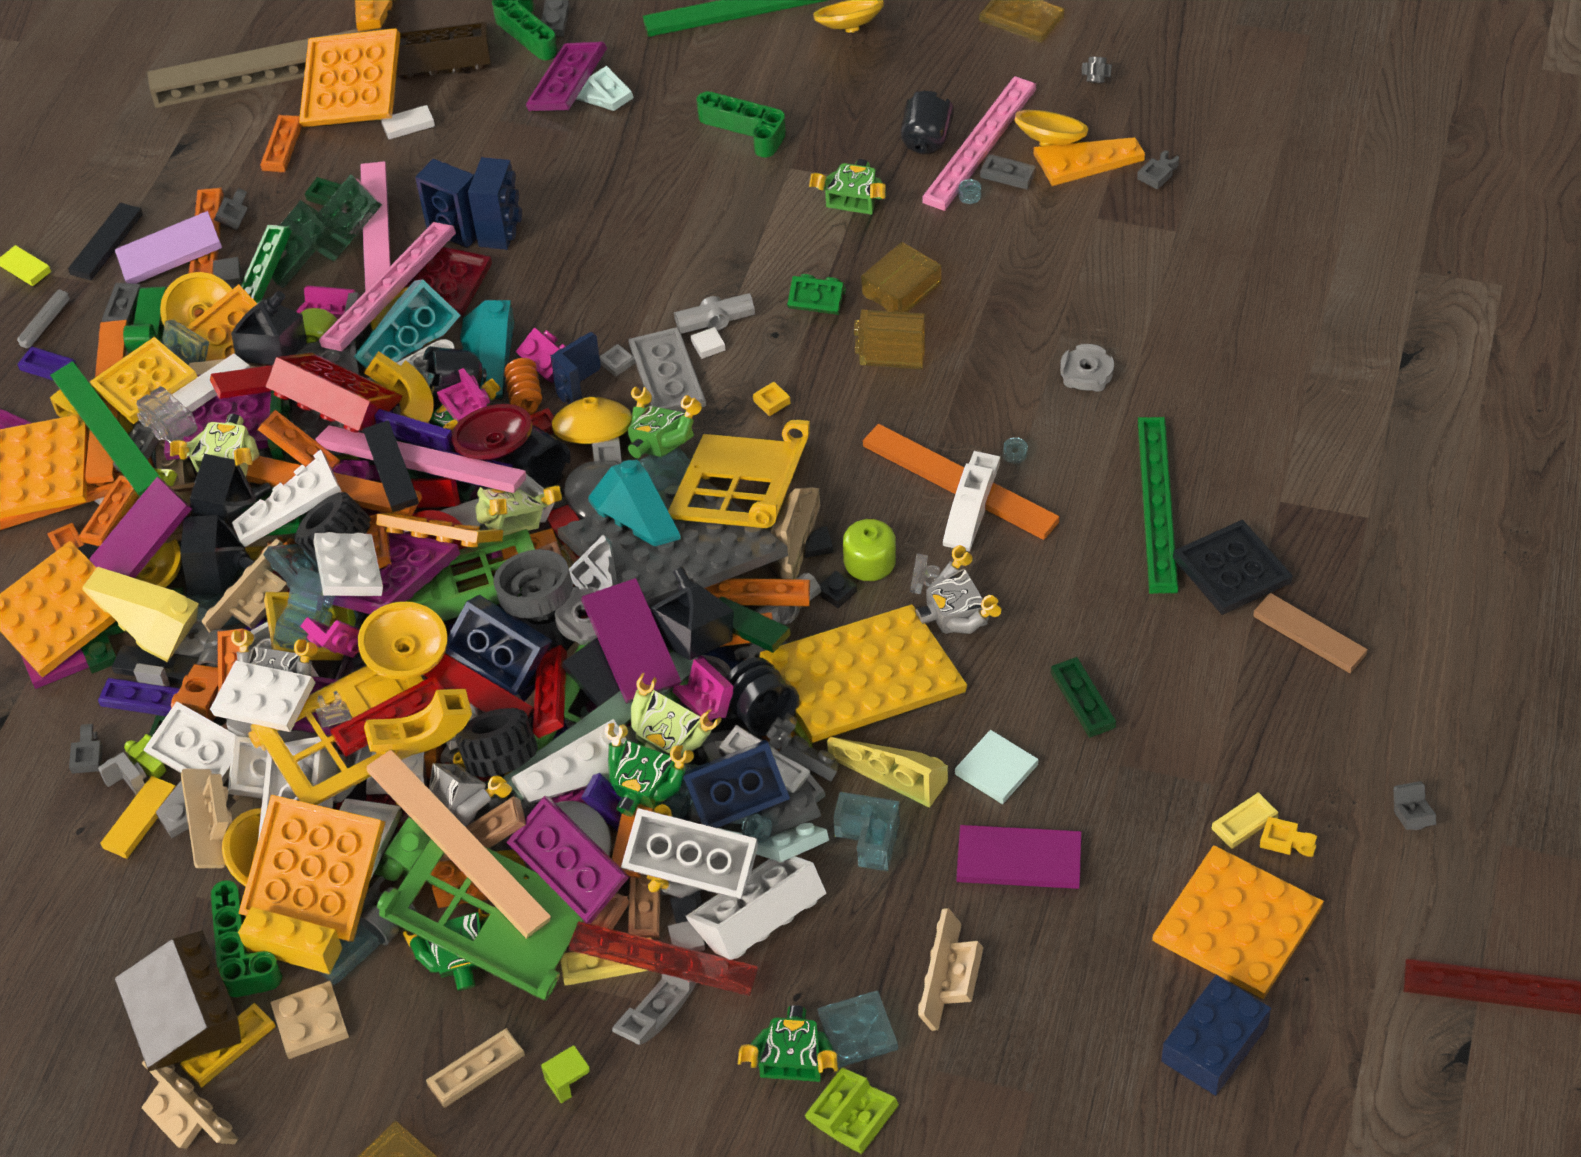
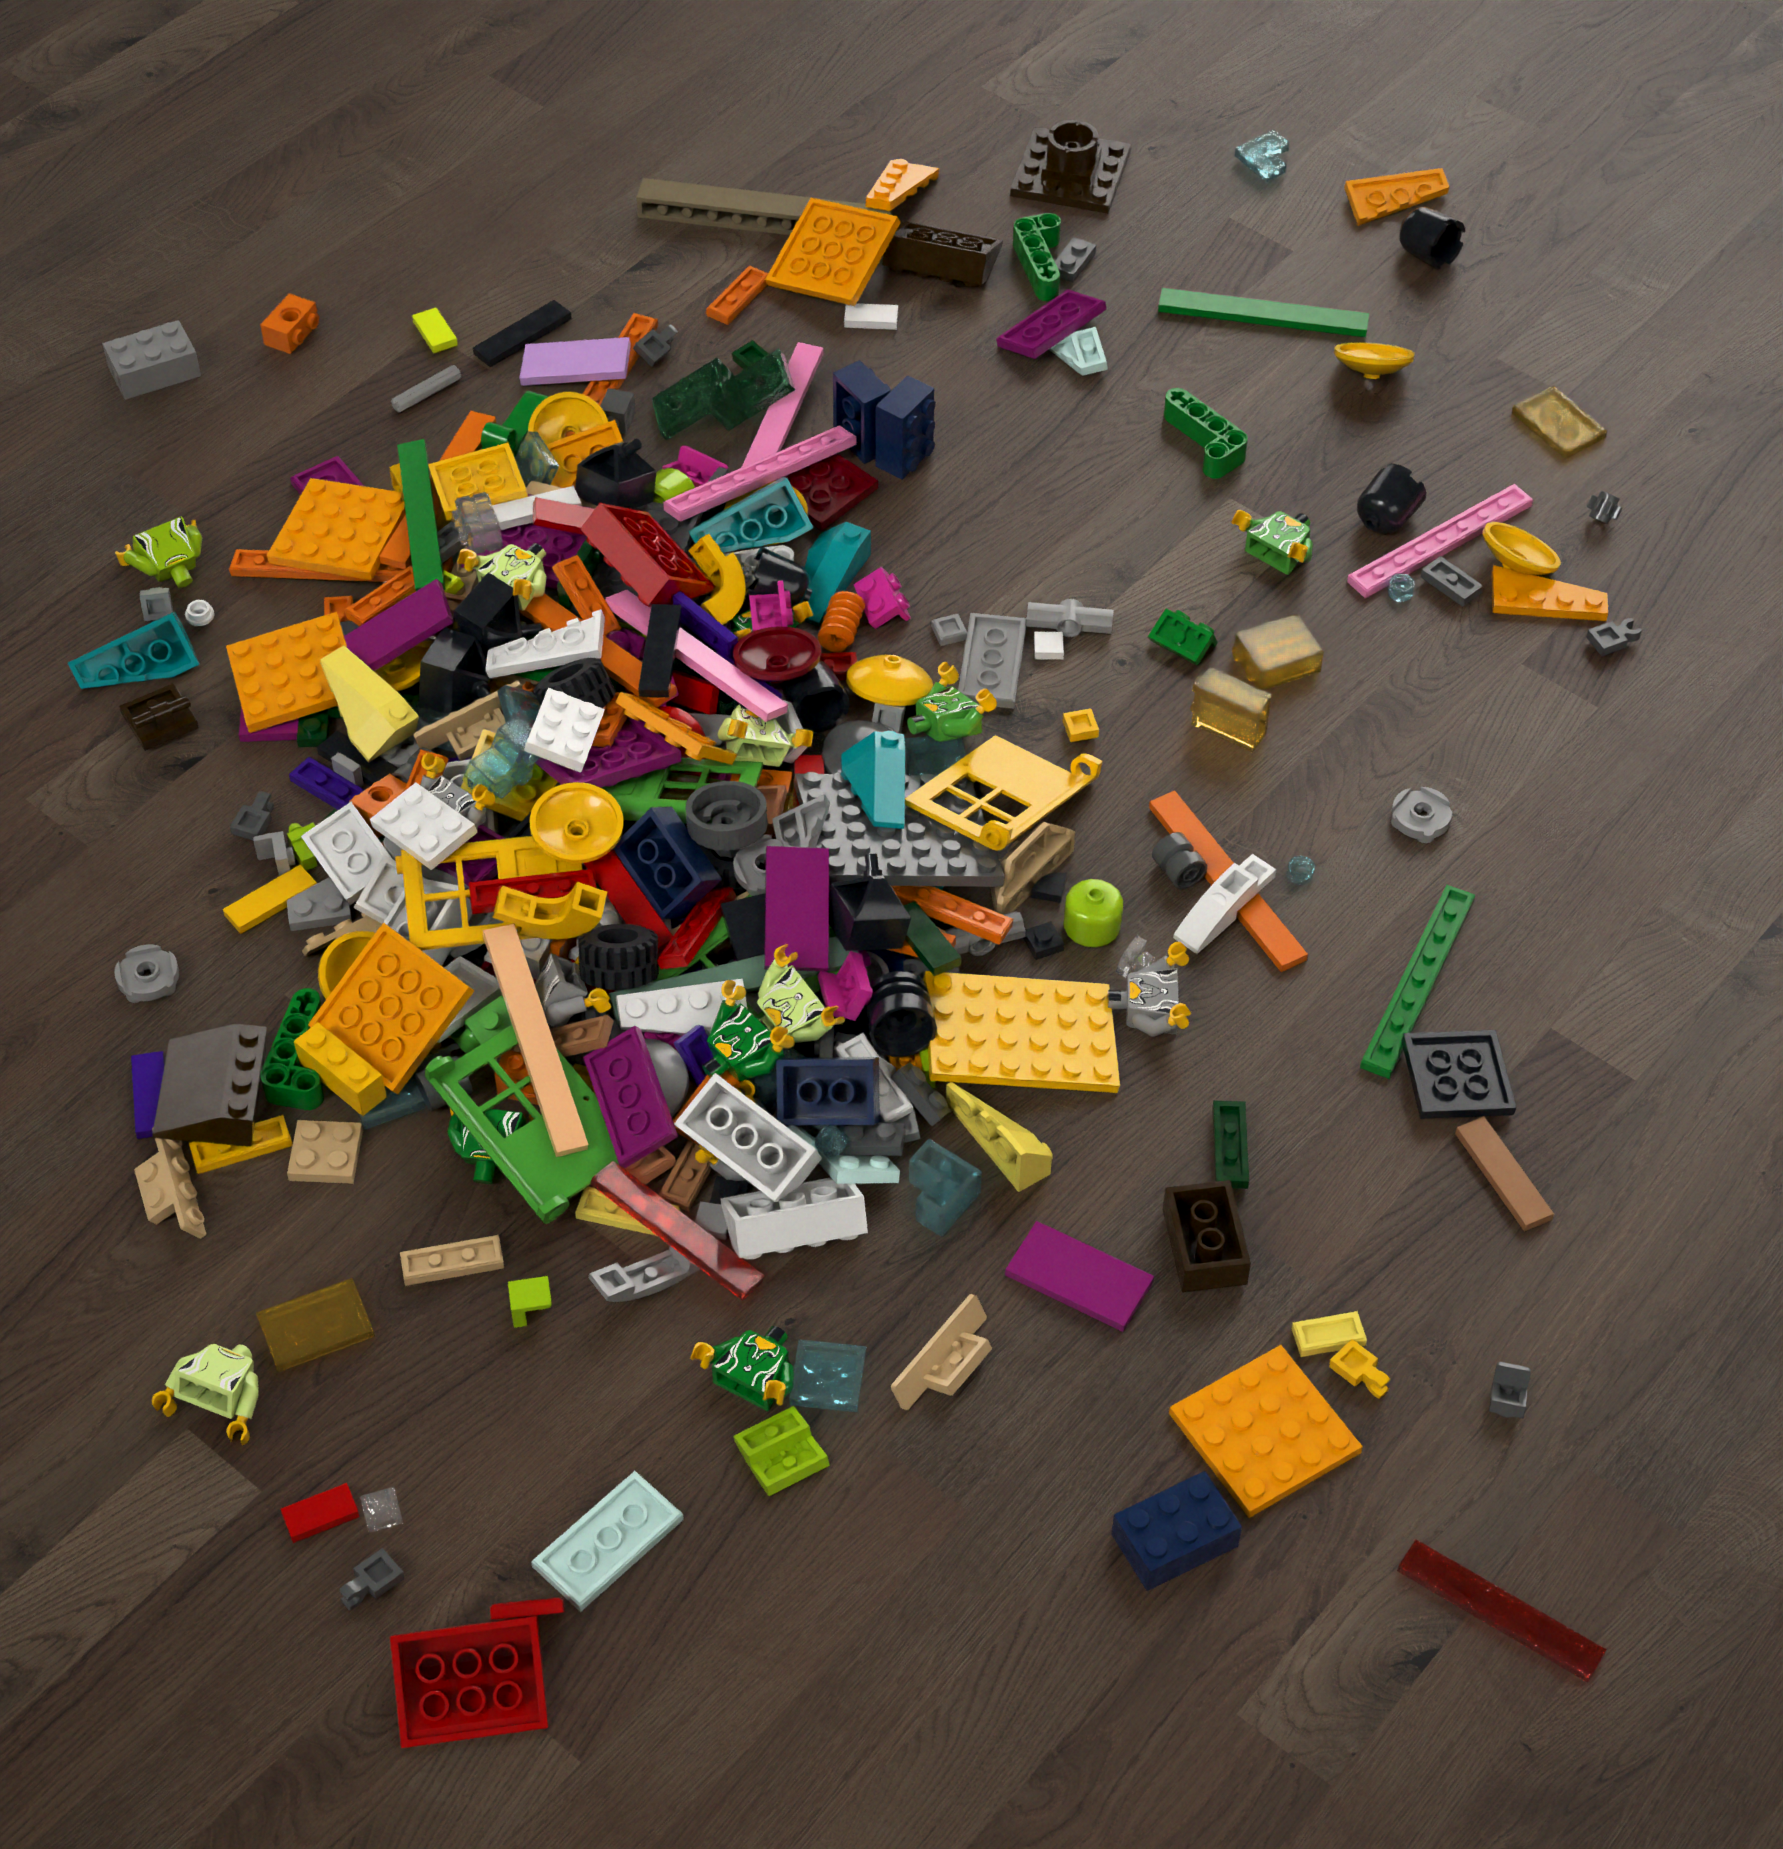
camera: 20 degrees right, 0 degrees up
dark purple tile [17,346,77,380] -> none
dark grey plate [102,283,141,325] -> none
tan bracket [181,769,232,868] -> none
green tile [241,225,292,303] -> none
dark pink bracket [300,617,360,658] -> none
clear tile [316,691,352,728] -> none
dark blue bracket [550,332,601,404] -> none
dark grey plate [767,712,797,749] -> none
light aqua tile [955,730,1038,804] -> none
none -> light grey plate [114,944,179,1003]
none -> dark purple tile [131,1051,165,1139]
none -> dark grey wheel [1152,832,1208,890]
none -> dark brown brick [1162,1180,1251,1293]

